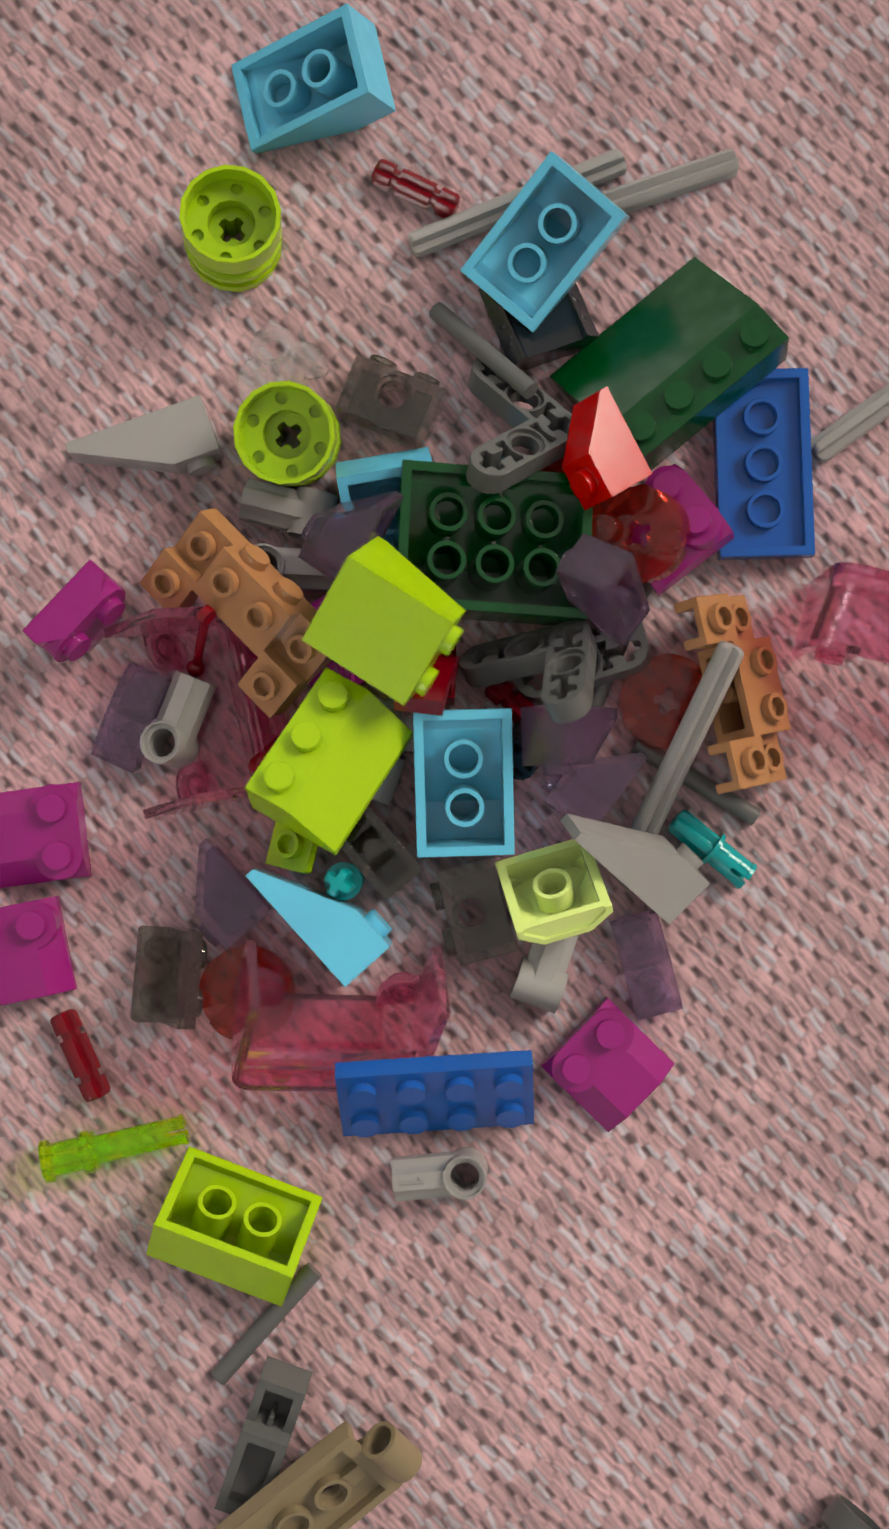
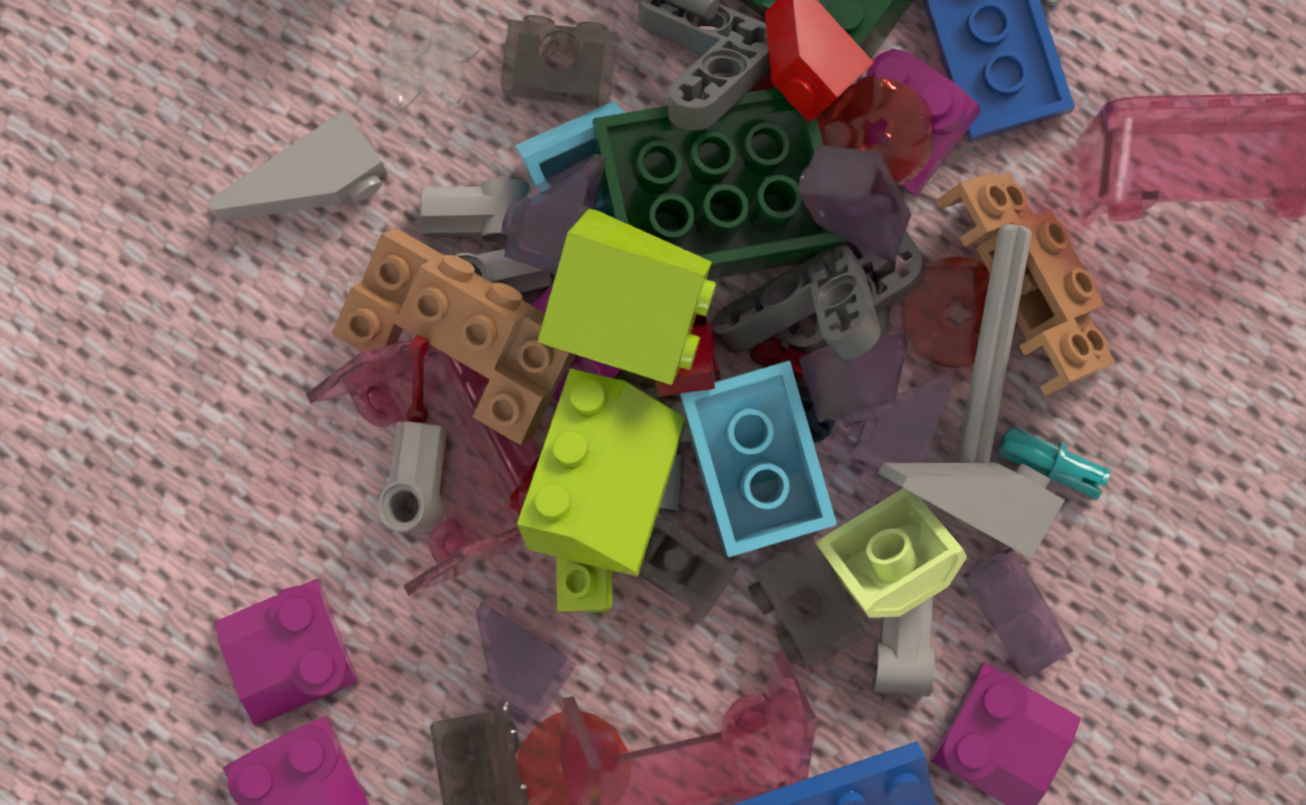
camera: 15 degrees left, 5 degrees down
magenta slope [22,559,126,662] -> none
clear purple slope [91,662,172,773] -> none
lime wheel [233,381,342,487] -> none
medium azure slope [246,868,392,987] -> none
teal axle [324,862,364,900] -> none
dark grey bar [630,736,761,826] -> none

